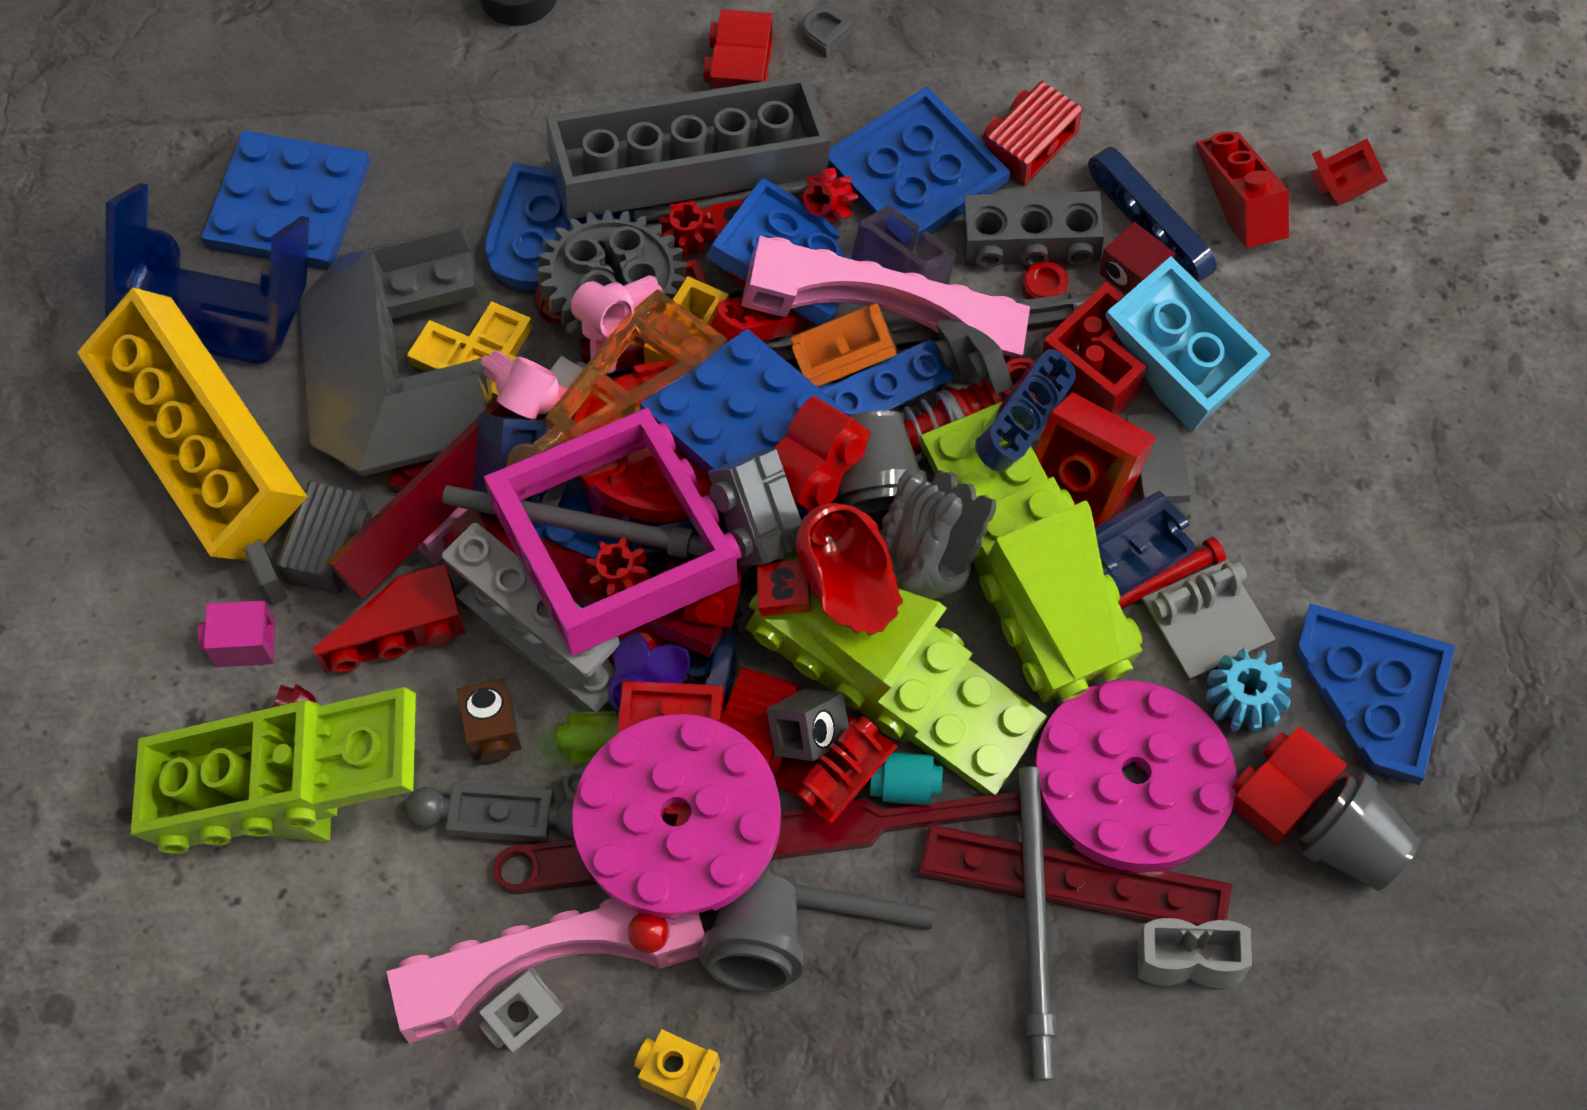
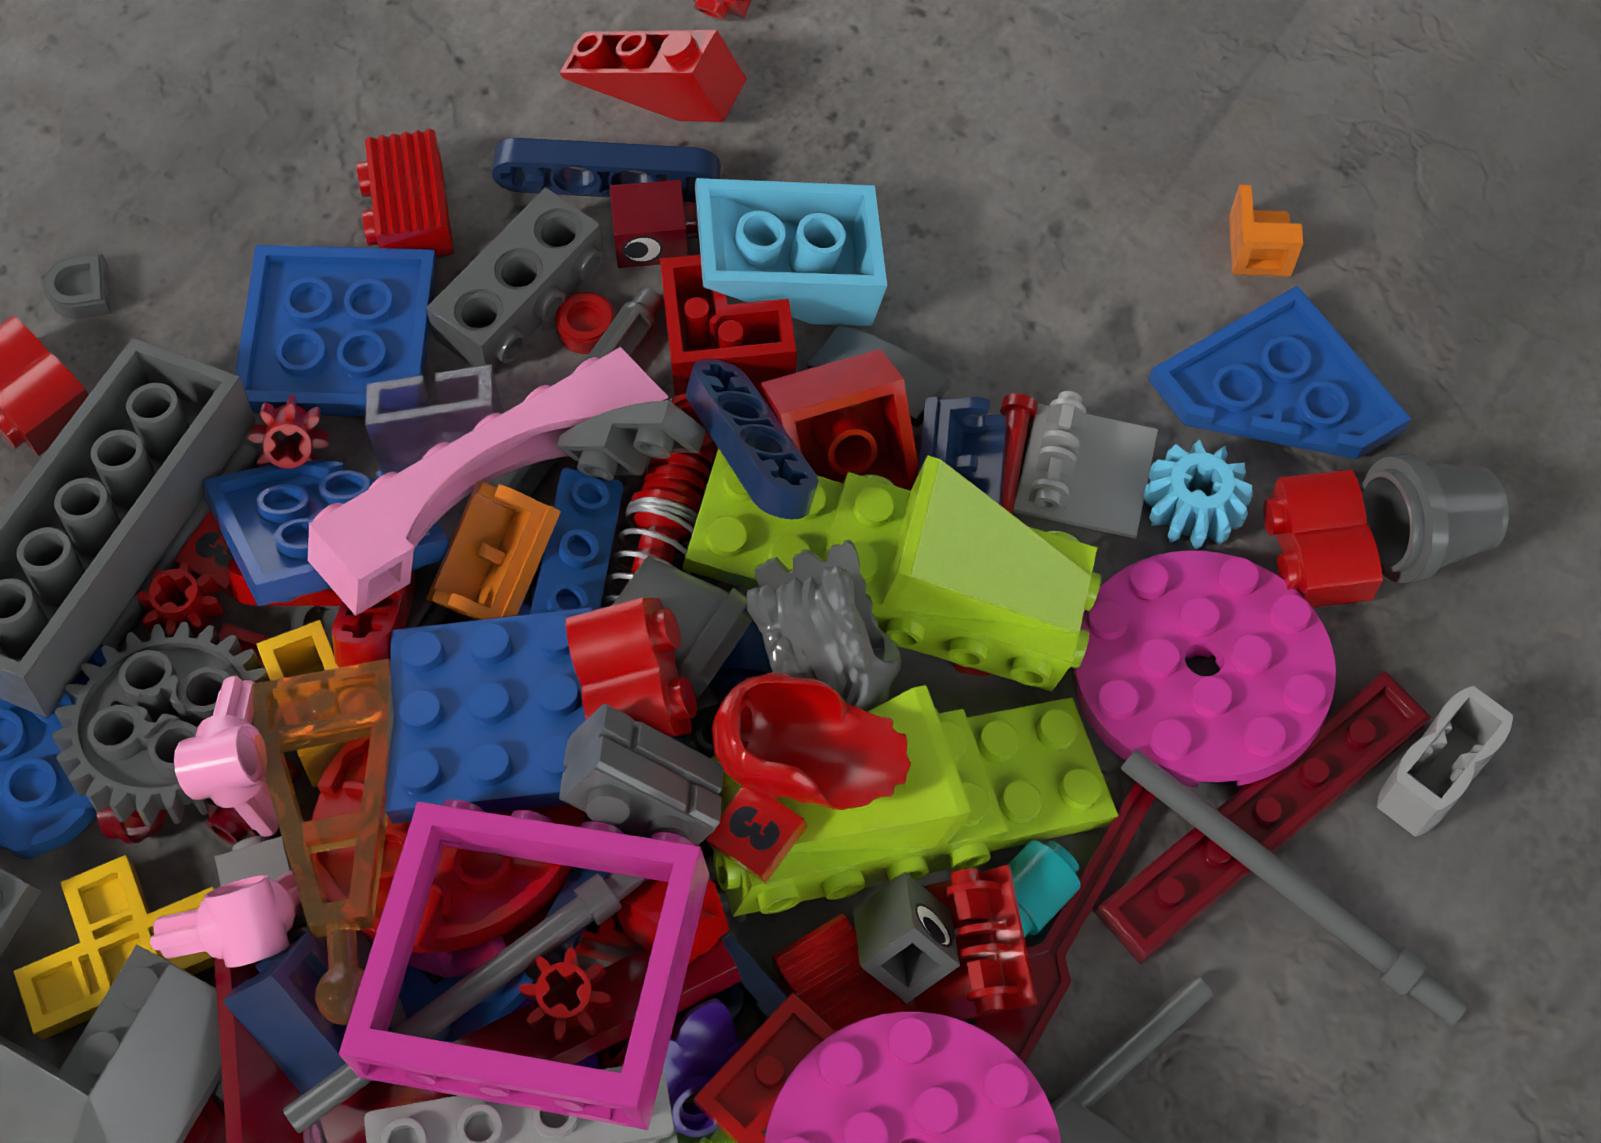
camera: 55 degrees left, 0 degrees up
none -> orange panel [1229,184,1303,277]

